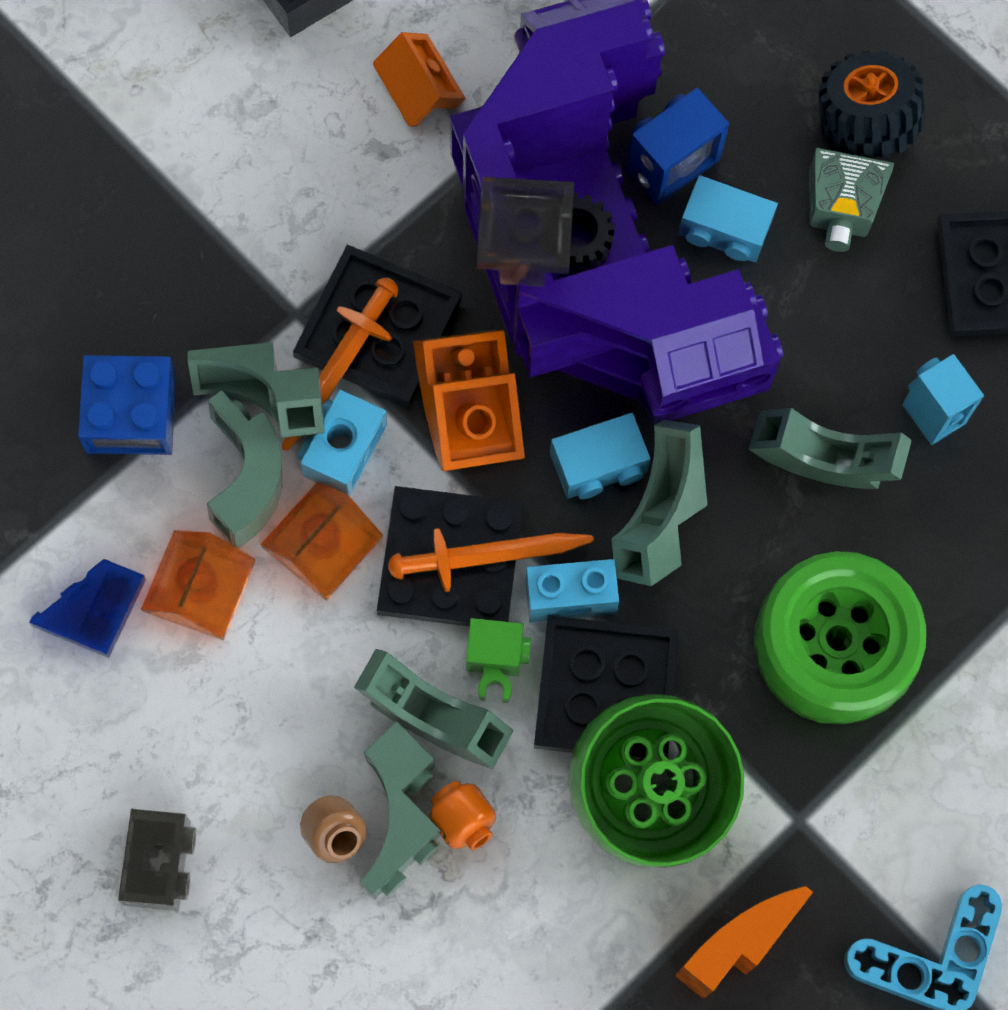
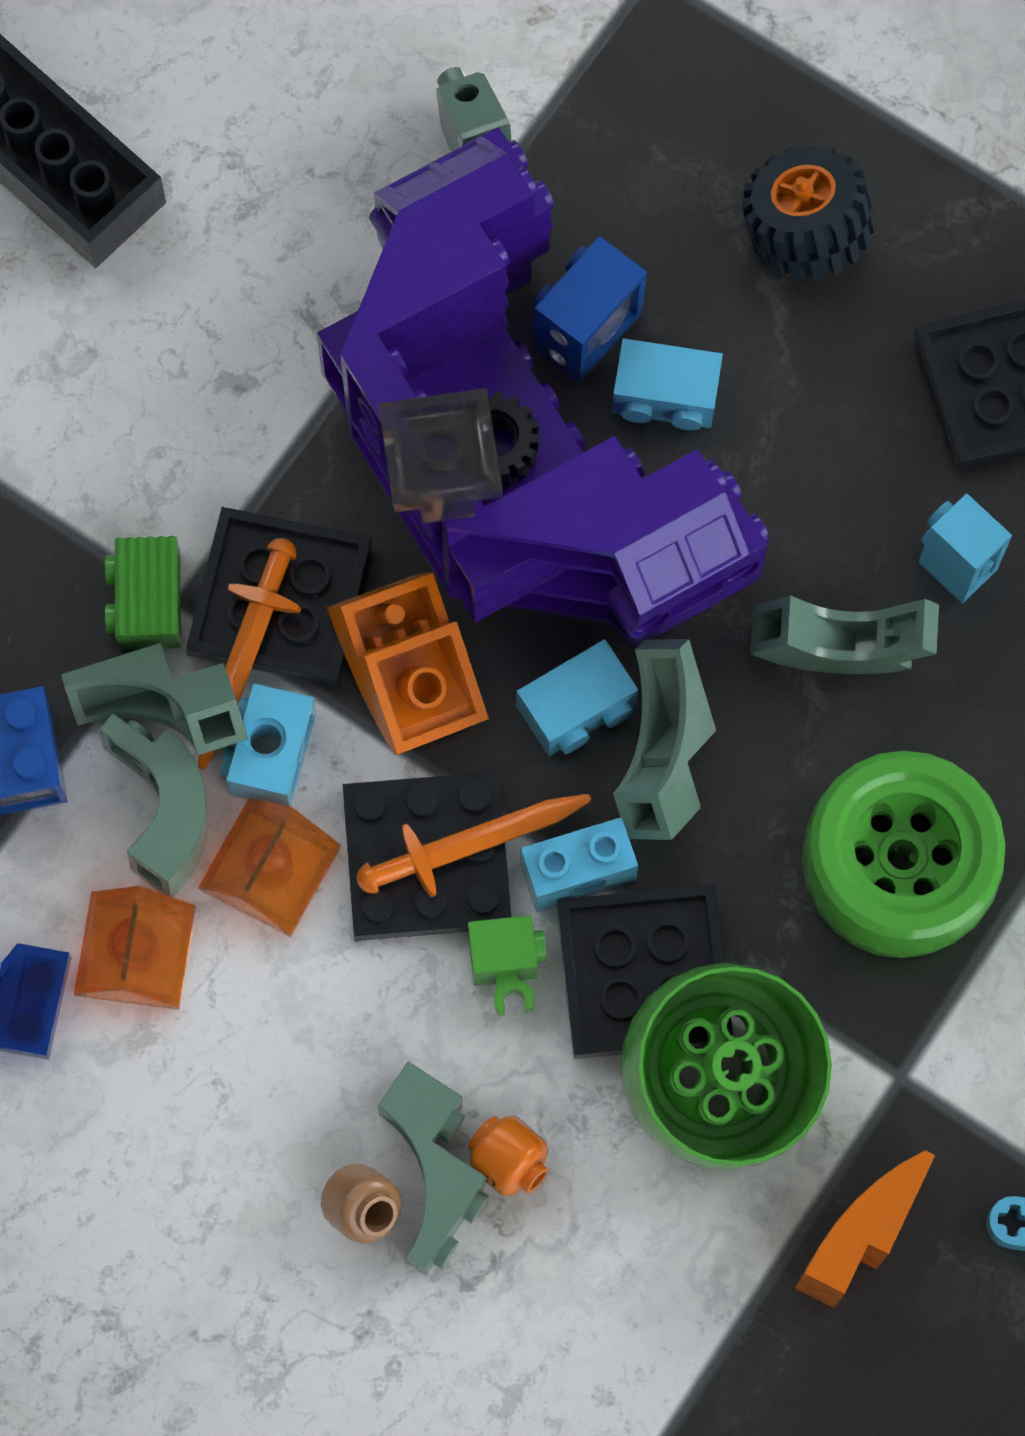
camera: 10 degrees left, 0 degrees up
clear smoke brick [118,809,196,911] -> none
sand green arch [354,649,514,769] -> none
orange panel [373,32,466,127] -> none
sand green torso [809,148,894,252] -> none
none -> bright green brick [105,536,182,650]

